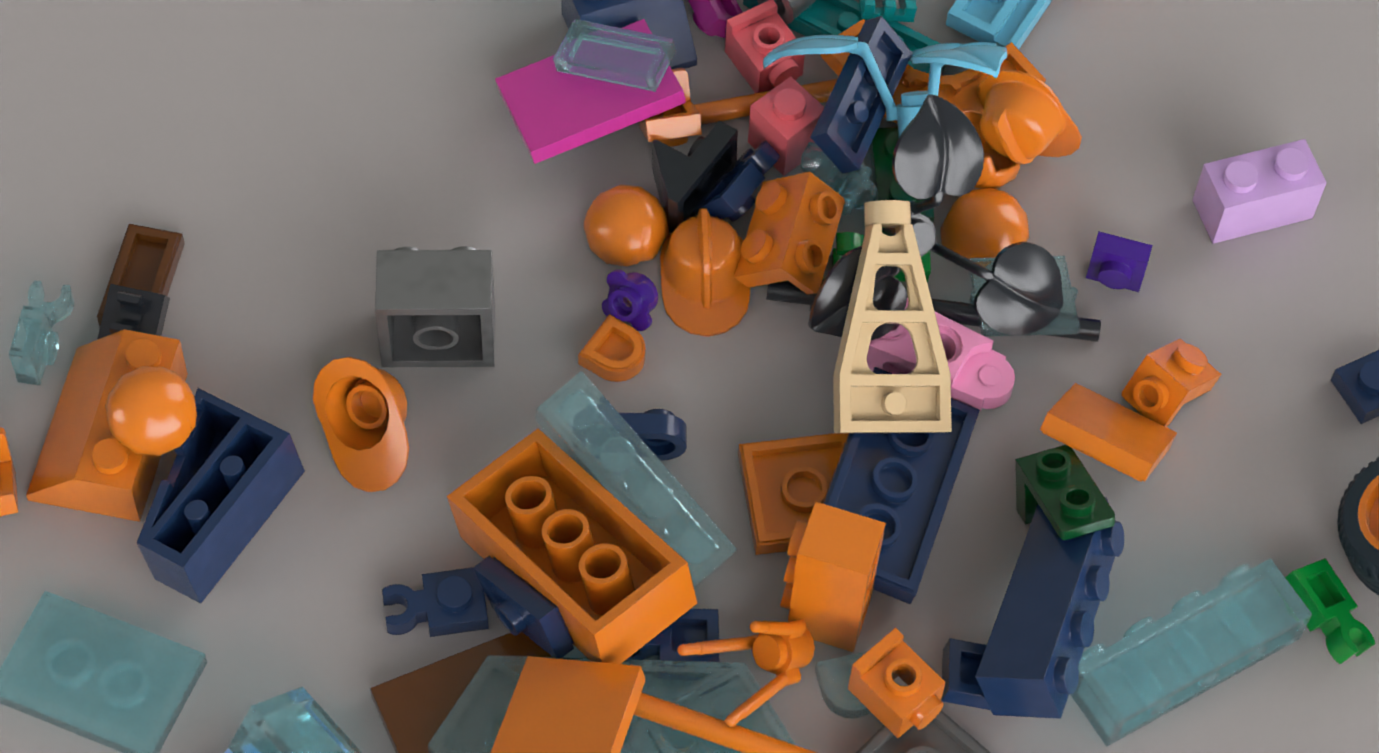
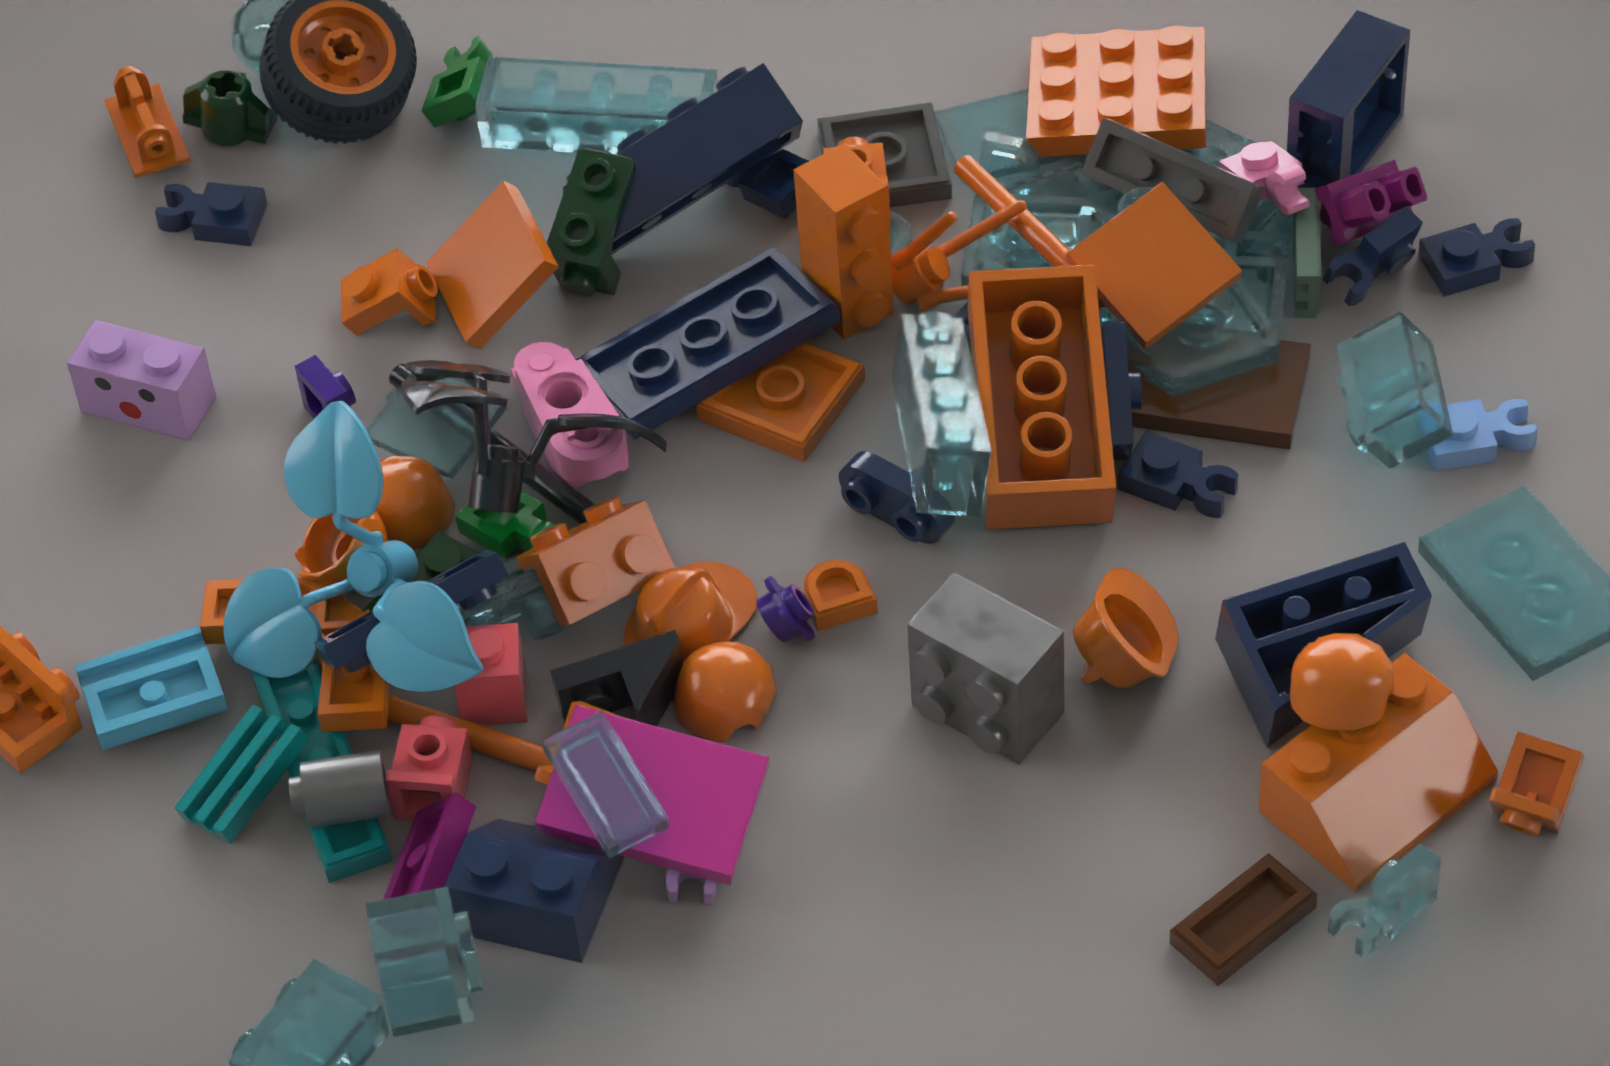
camera: 135 degrees left, 10 degrees down
black tile [97,284,170,339] -> none
dark blue plate [693,140,780,222] -> none
tan plate [833,200,952,433] -> none
orange piece [979,69,1082,164] -> none

